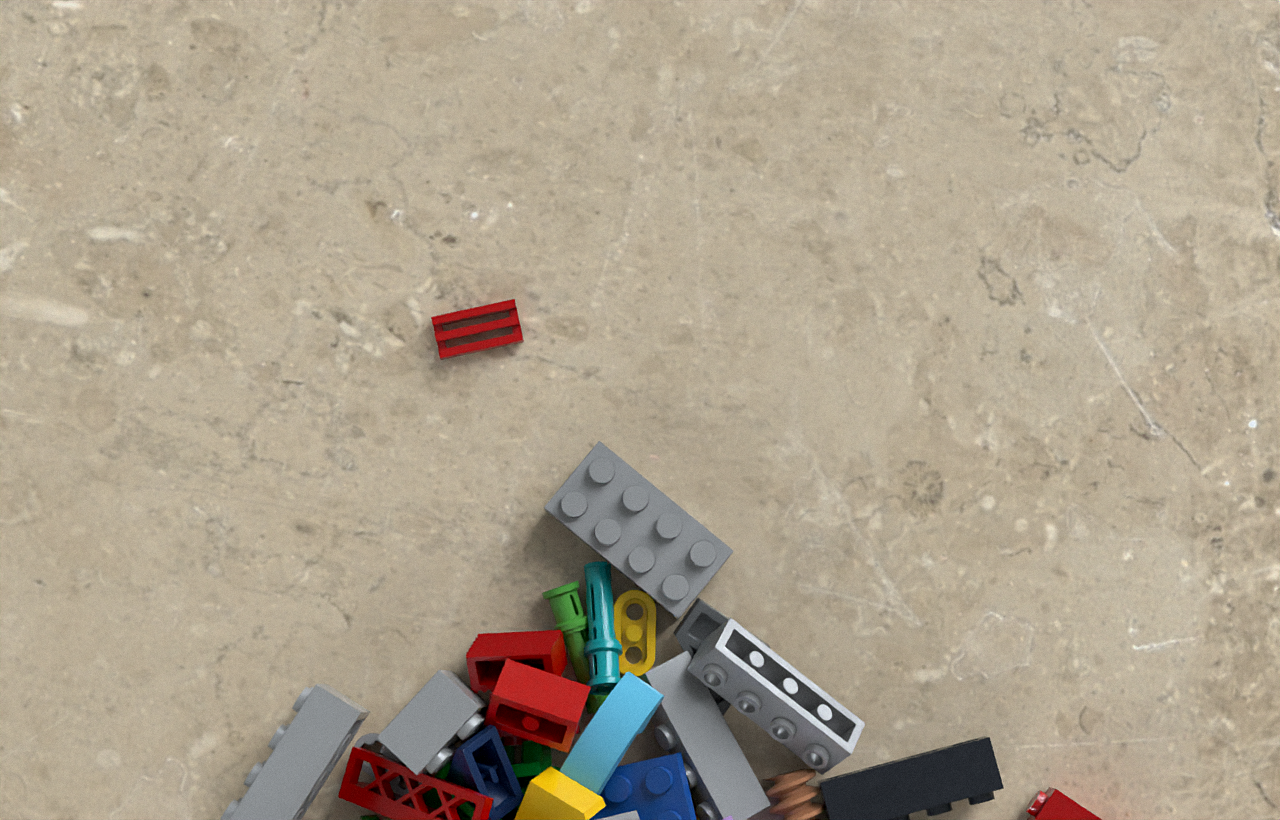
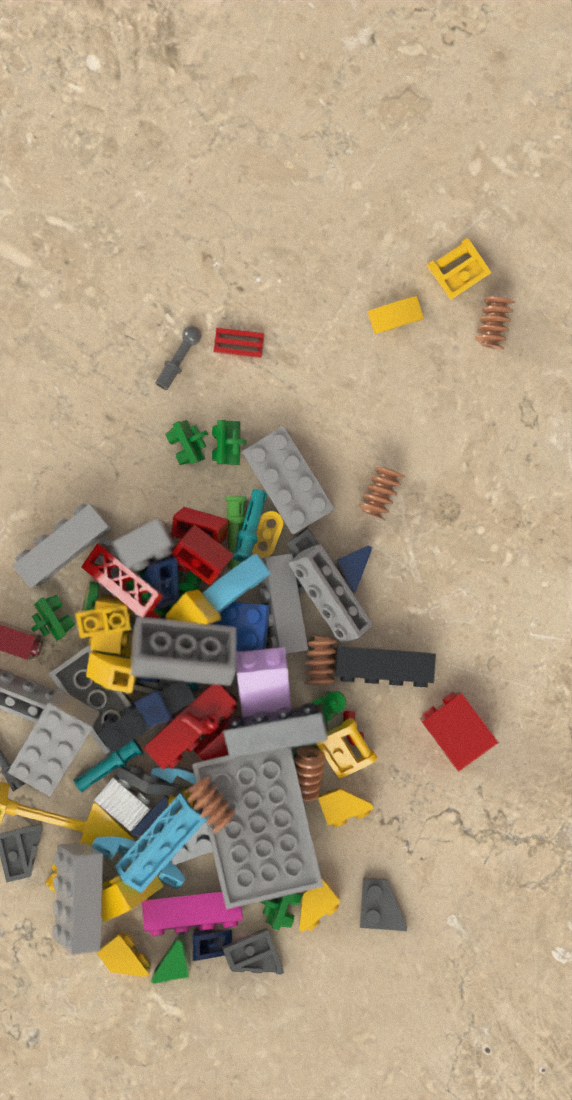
camera: 20 degrees right, 5 degrees up
none -> dark grey pin [155,326,201,390]
none -> green hips [165,420,209,465]
none -> green hips [212,420,247,465]
none -> dark blue slope [336,546,373,593]
none -> nougat piece [359,467,405,521]
none -> yellow slope [367,296,424,335]
none -> yellow plate [426,238,491,301]
none -> nougat piece [475,296,515,350]

